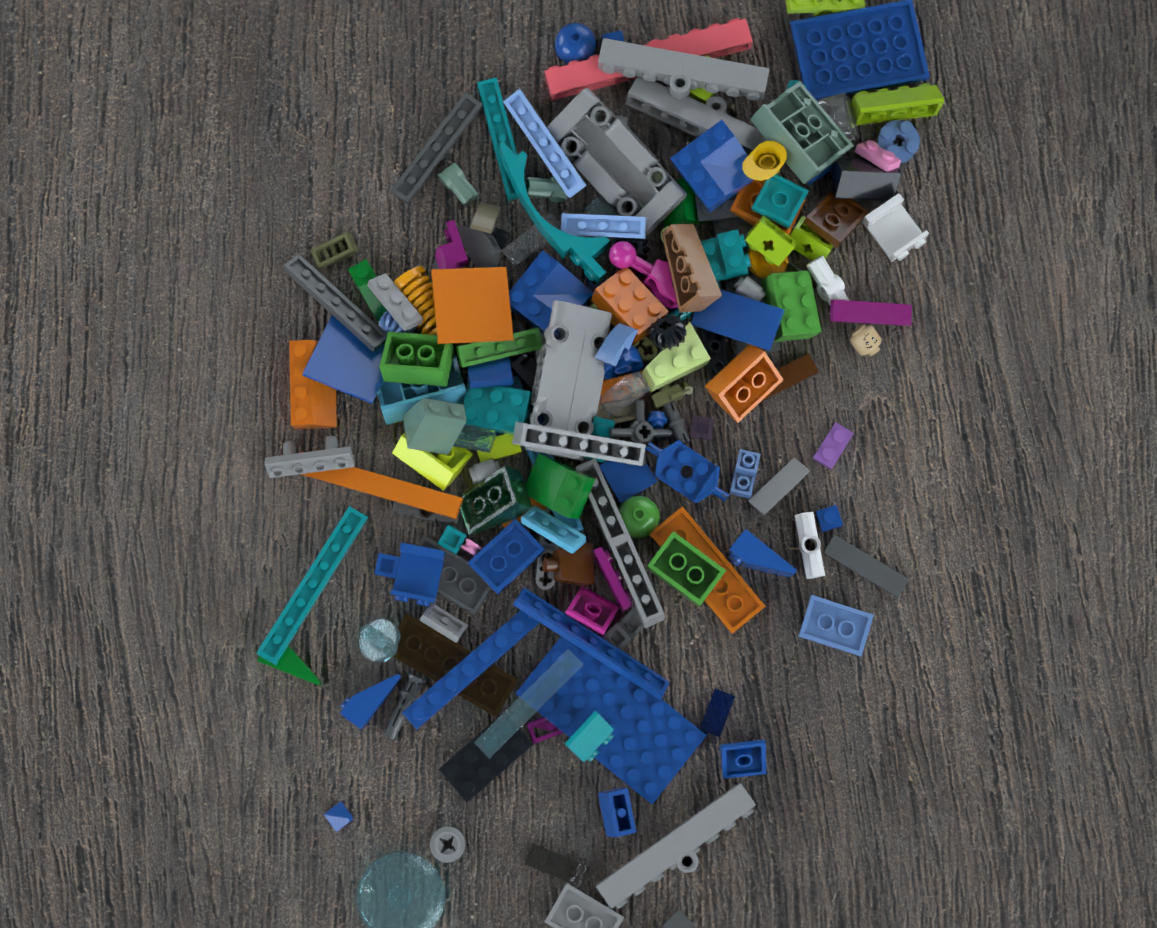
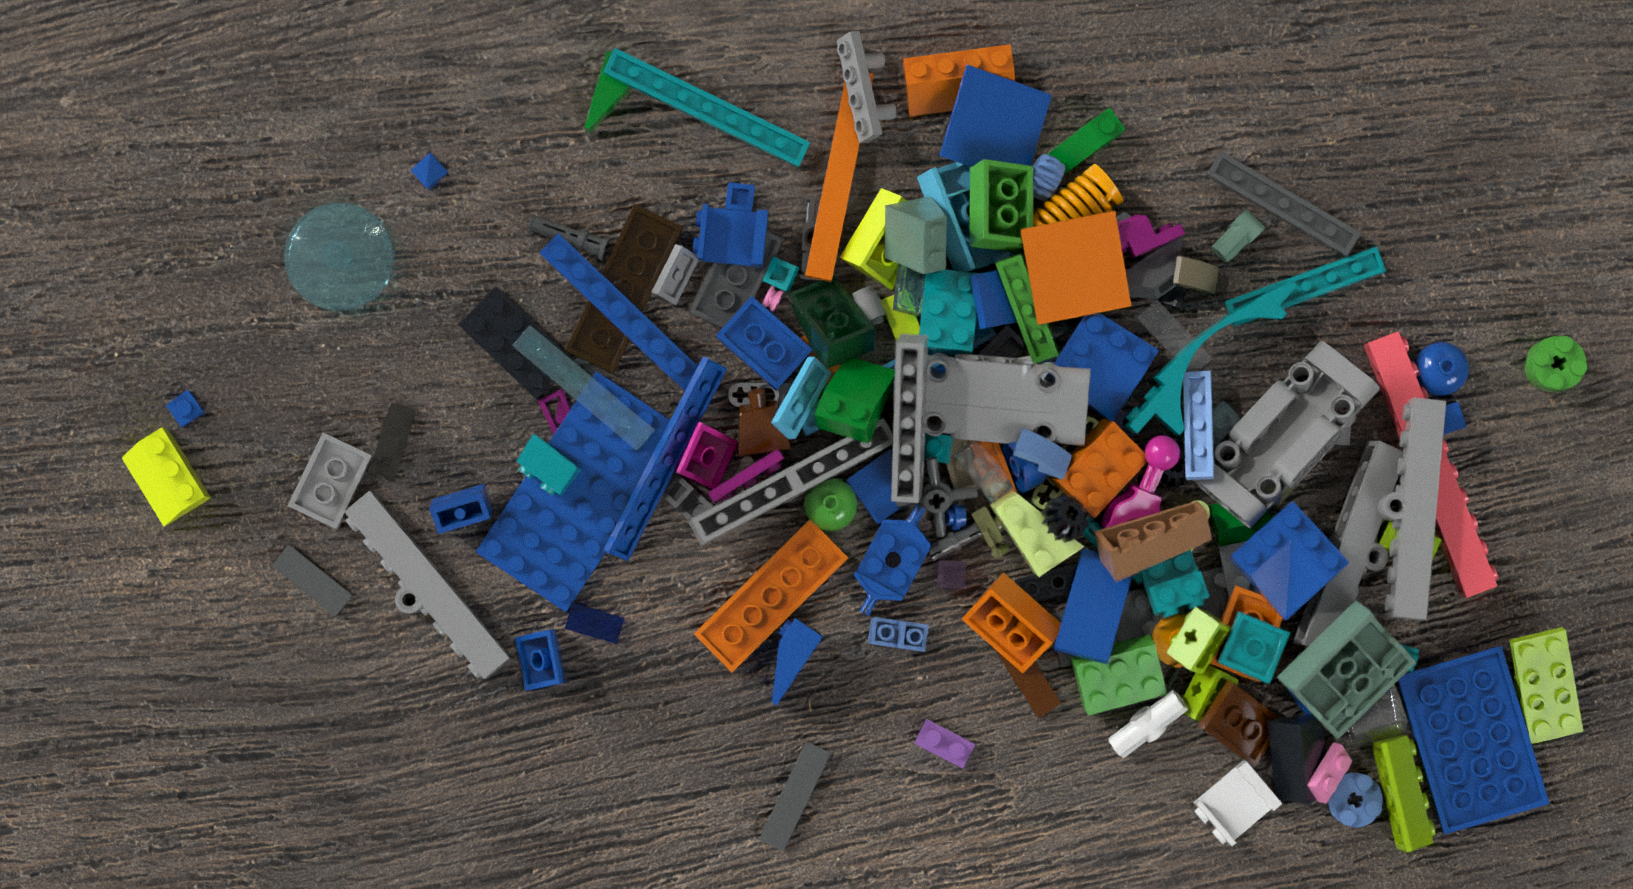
camera: 85 degrees right, 5 degrees up
dark grey plate [283,254,387,352] -> none
olive slope [310,232,359,269] -> none
blue slope [340,674,403,730] -> none
clear light blue tile [359,619,400,663] -> none
light grey plate [367,273,424,331] -> none
light grey gear [430,827,465,863] -> none
light blue plate [503,89,586,198] -> none
sand green piece [525,177,567,202] -> none
bright green brick [646,531,726,608] -> none
light grey brick [733,276,766,302] -> none
yellow piece [742,141,787,181] -> none
light grey slope [748,458,810,517] -> none
white piece [794,512,825,579] -> none
medium blue plate [798,595,874,657] -> none
blue plate [815,505,843,532] -> none
magenta tile [830,300,912,326] -> none
tan head [850,324,882,356] -> none

